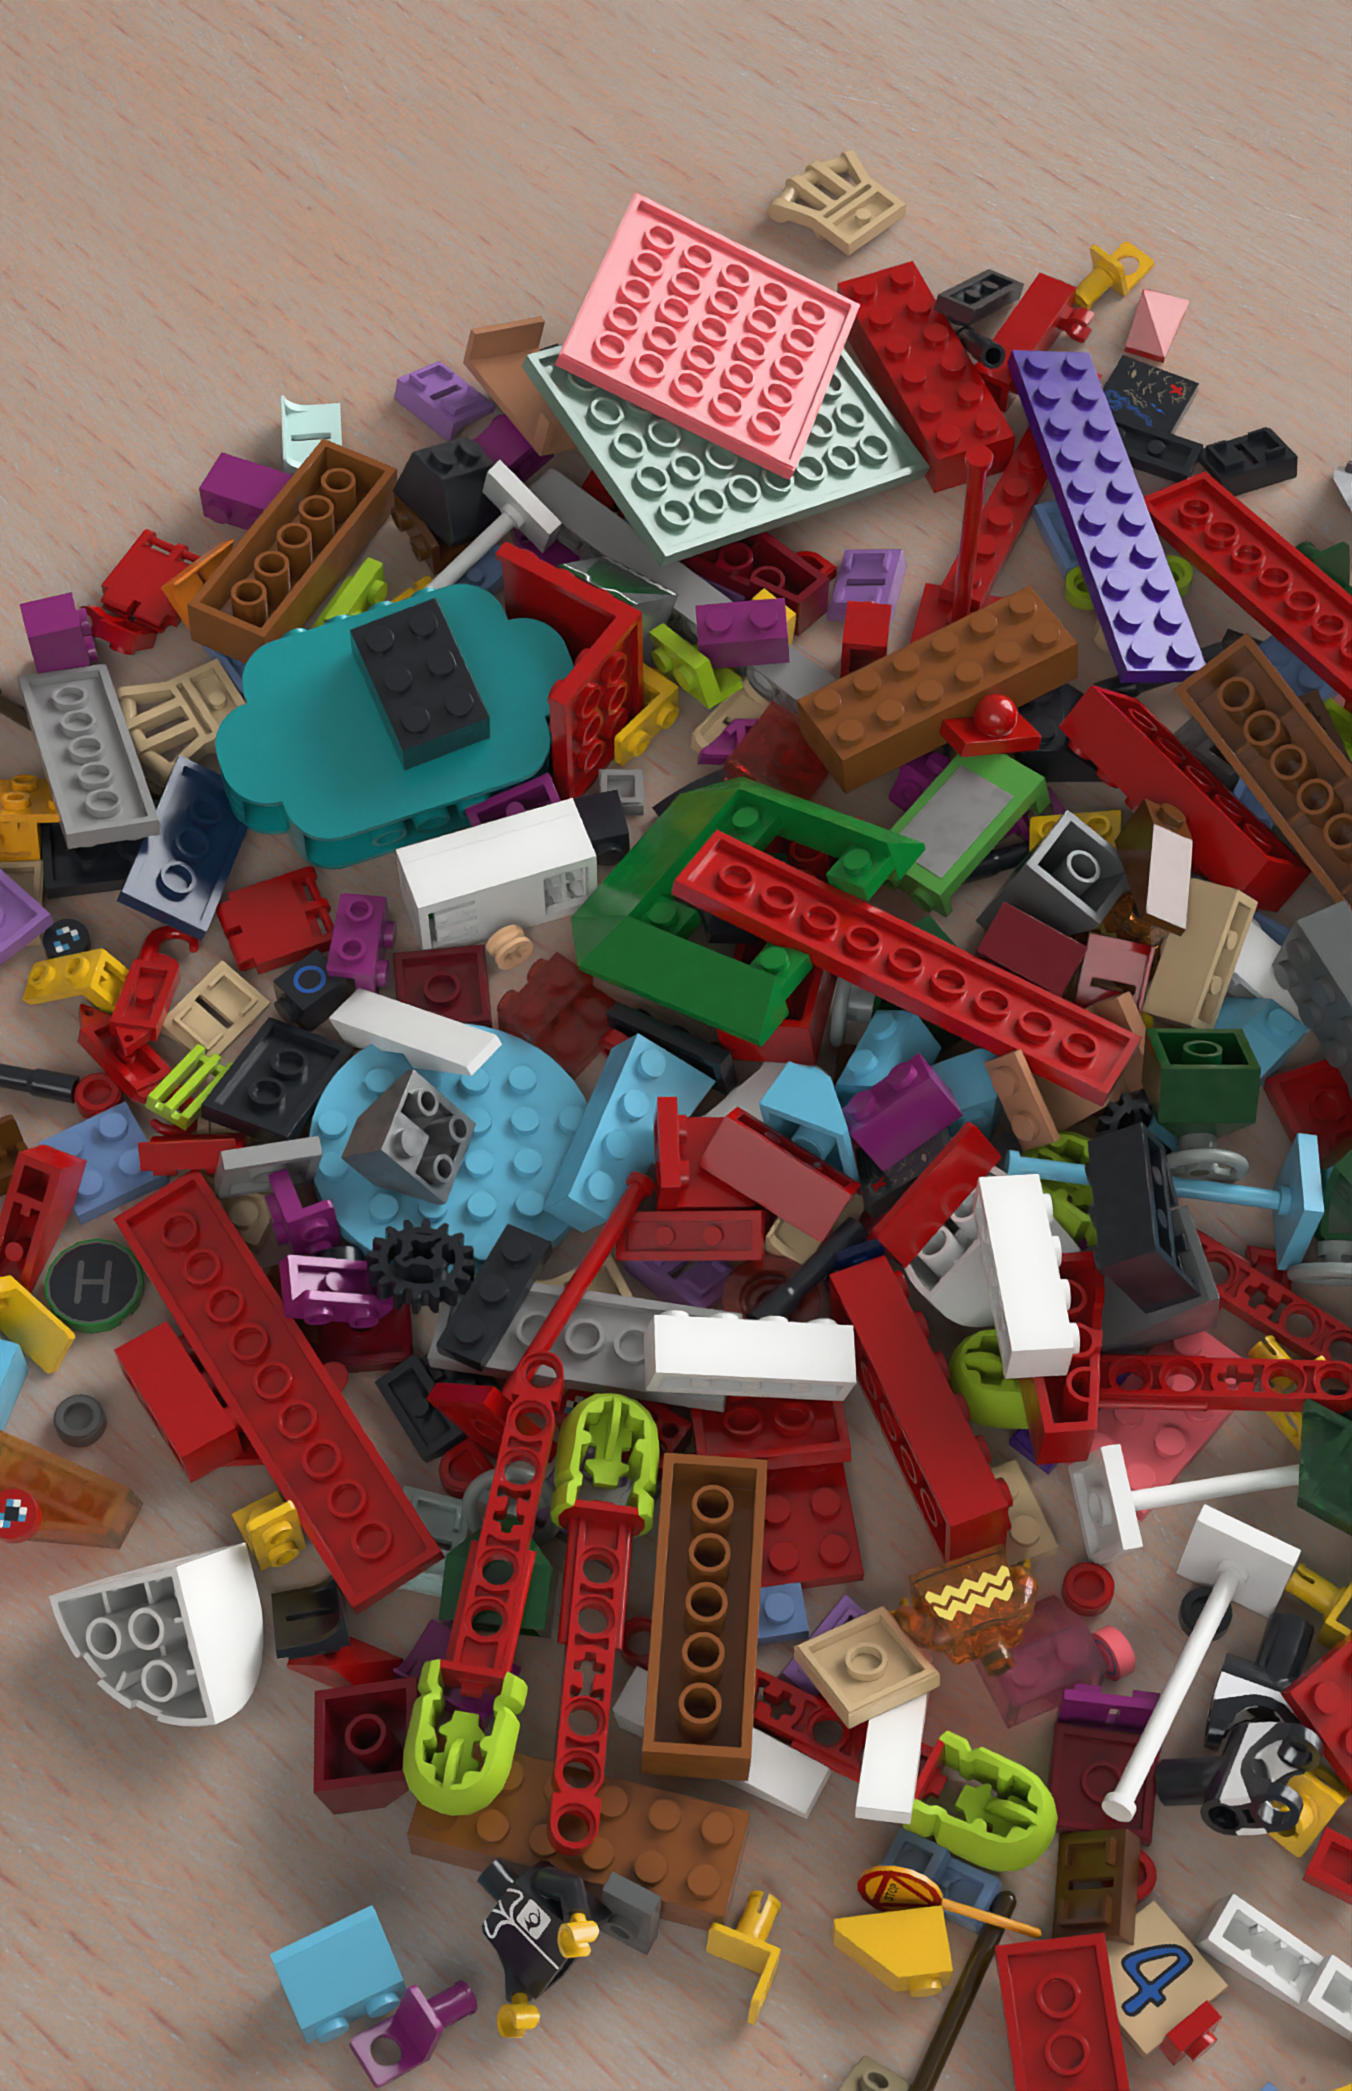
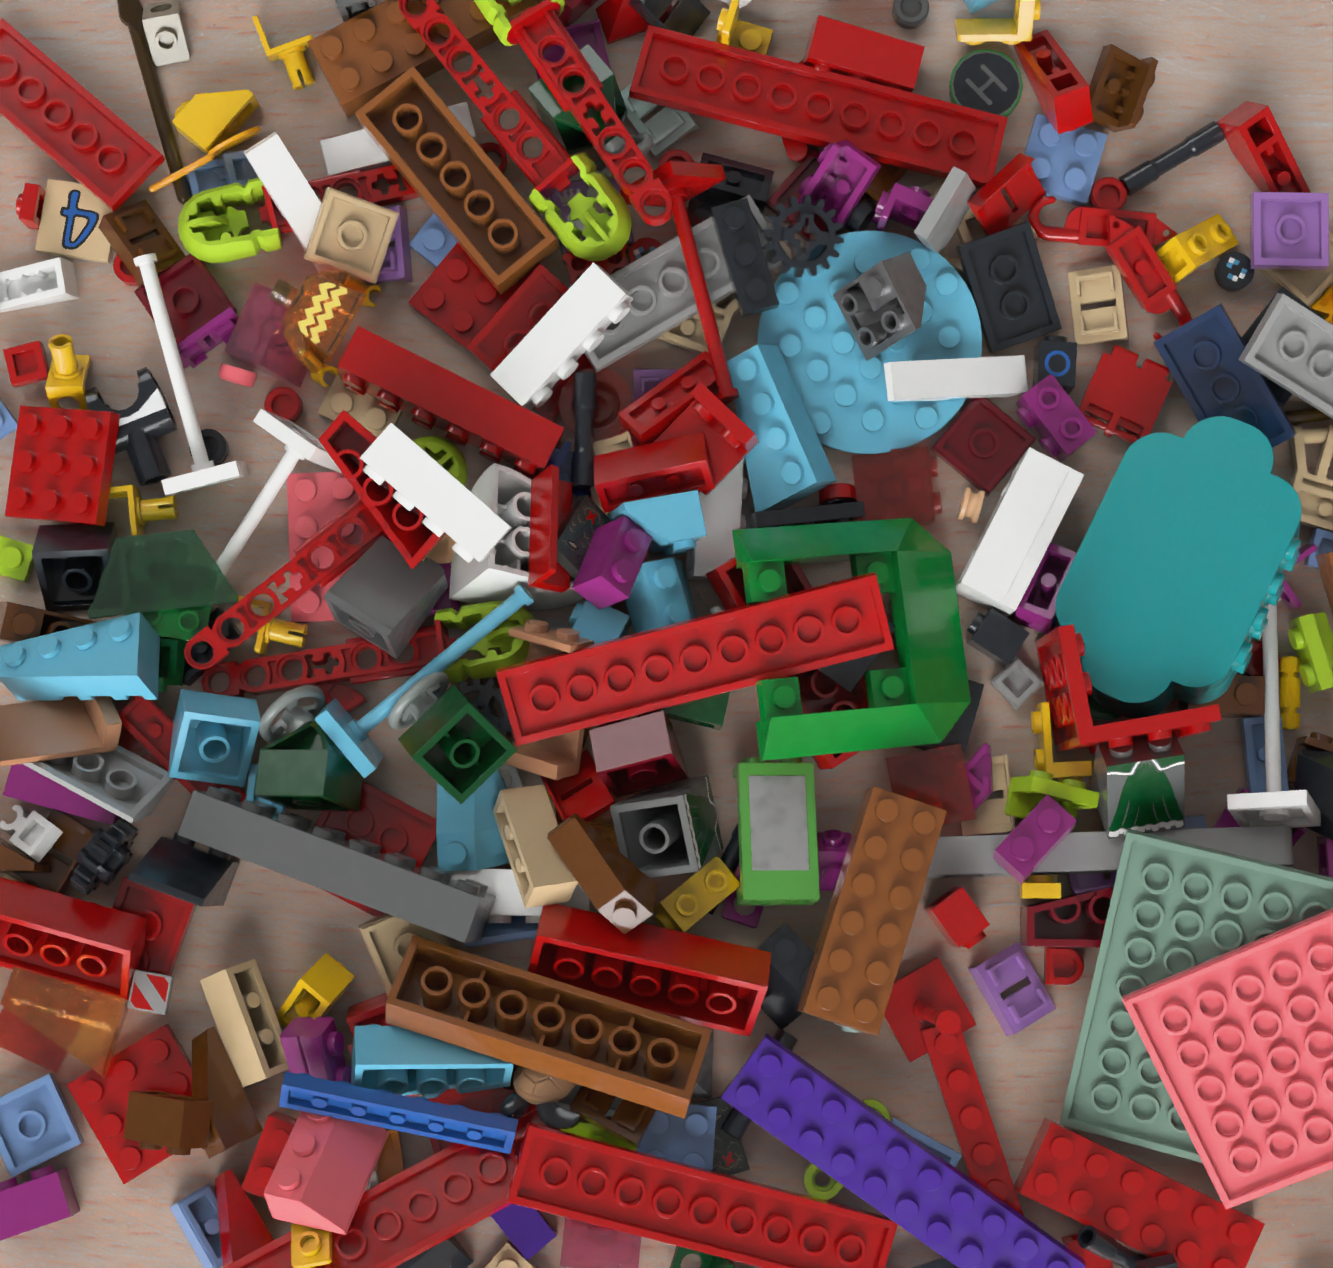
camera: 140 degrees right, 25 degrees up
lime tile [145,1044,232,1131] -> none
black brick [350,598,490,771] -> none
red tile [939,693,1042,757] -> none
black wedge [1085,1122,1201,1314] -> none
black connector [1155,1722,1324,1836] -> none

